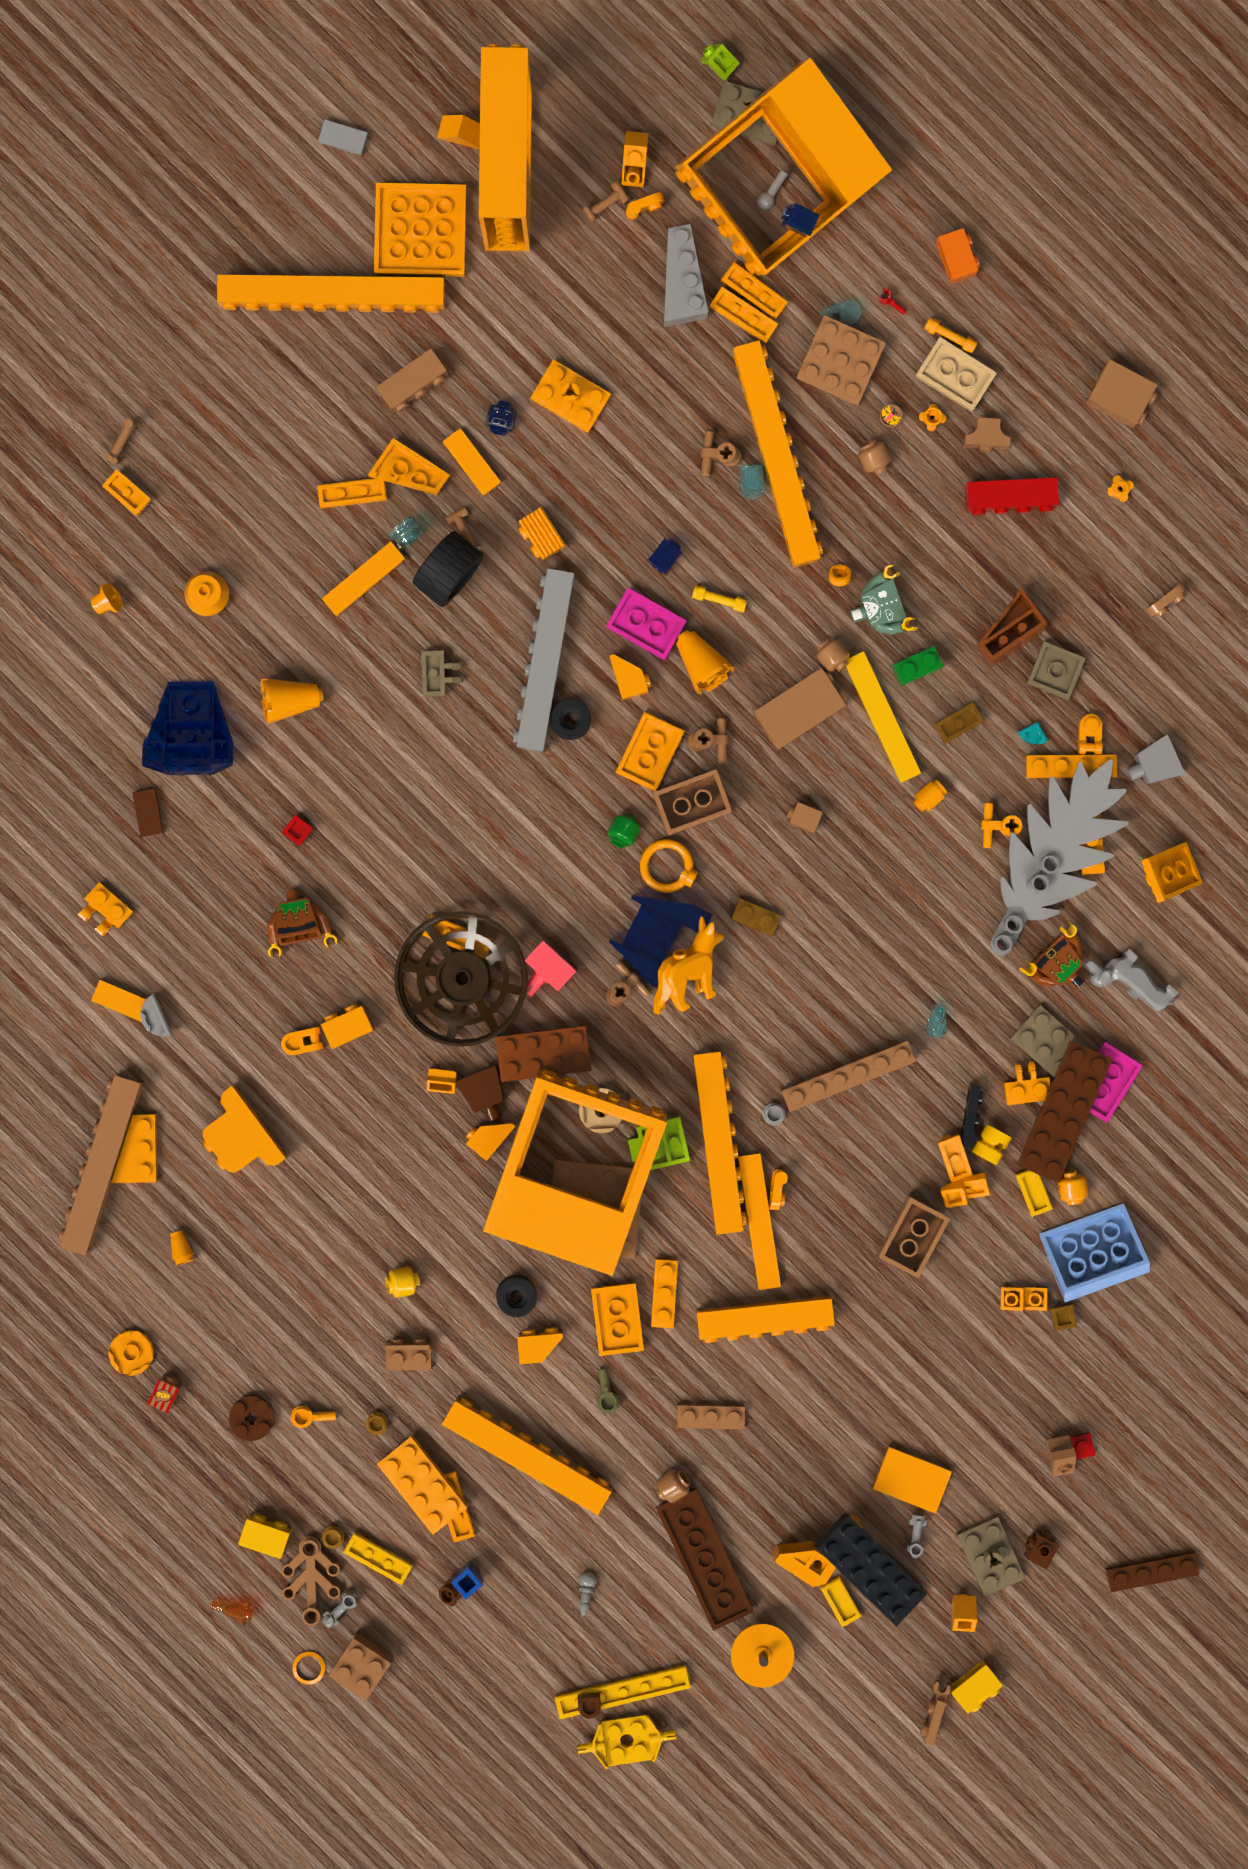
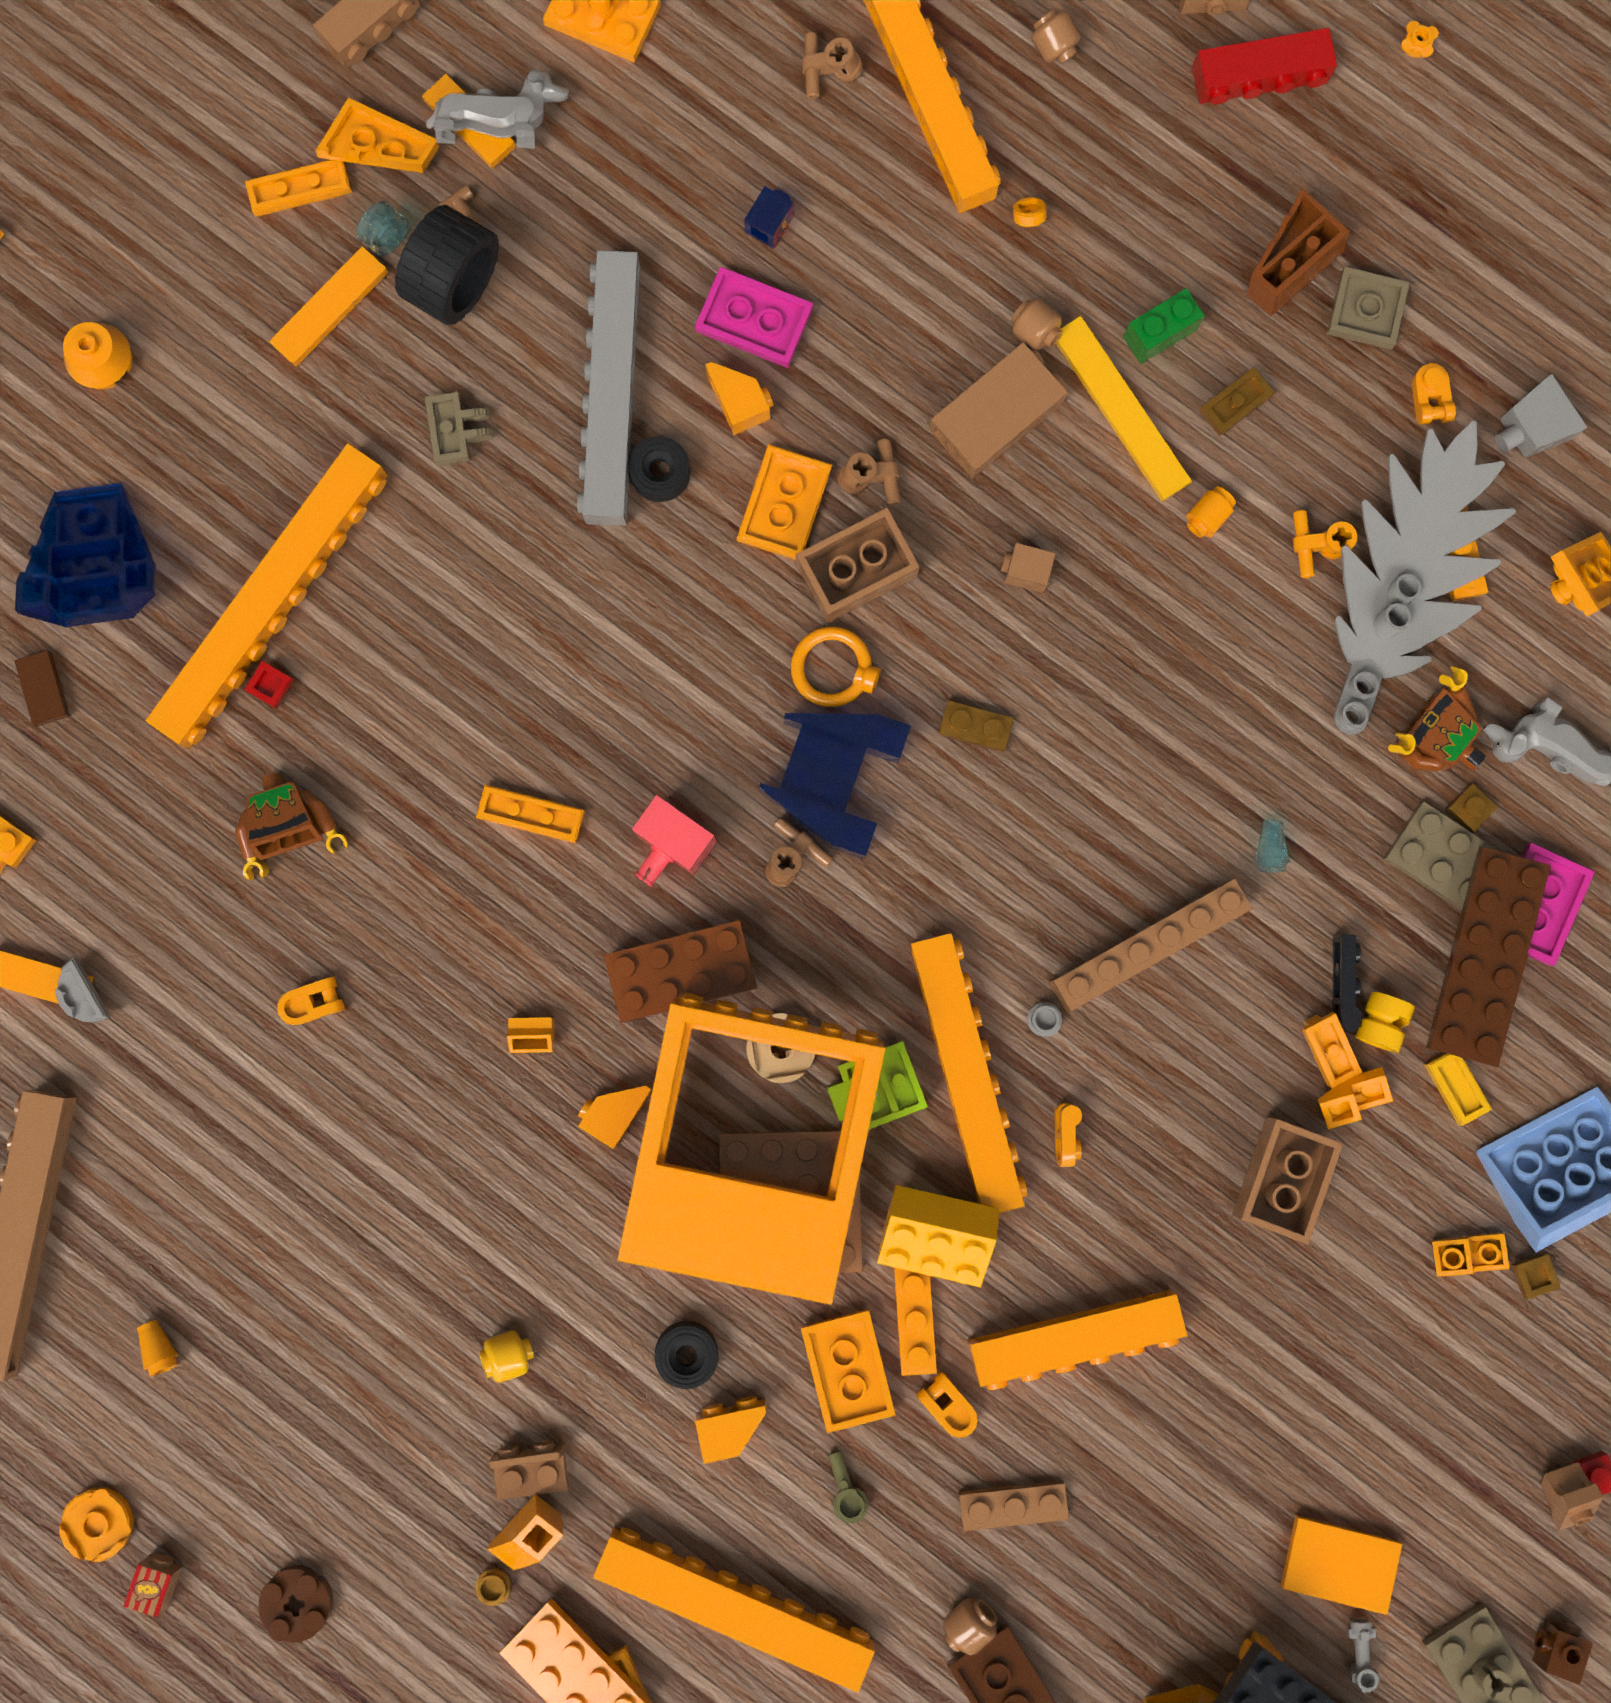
camera: 10 degrees left, 5 degrees down
light orange wing [111,1114,157,1183] -> none
light orange brick [202,1085,288,1173] -> none
light orange cone [260,678,324,724] -> none
light orange plate [290,1405,336,1428] -> none
light orange brick [321,1003,375,1049] -> none
dark brown dish [394,911,528,1047] -> none
reddish brown torso [456,1065,504,1122] -> none
clear blue head [485,401,517,436] -> none
light orange brick [518,507,566,561] -> none
green head [607,813,640,848] -> none
light orange animal [653,916,724,1015] -> none
light orange cone [676,630,734,695] -> none
yellow bar [692,585,747,613] -> none
light orange tile [738,1153,781,1290] -> none
clear light blue brick [739,465,764,500] -> none
sand green torso [850,564,918,635] -> none
light orange hinge [1003,1061,1050,1105] -> none
teal tile [1017,722,1048,745] -> none
light orange plate [1026,755,1117,778] -> none
light orange head [1057,1170,1089,1205] -> none
medium nougat plate [1146,582,1187,618] -> none
none -> light orange brick [145,443,388,749]
none -> light grey animal [426,70,570,149]
none -> light orange slope [487,1494,564,1570]
none -> yellow brick [877,1185,1000,1287]
none -> light orange plate [915,1371,978,1438]
none -> pearl gold plate [1445,784,1498,833]

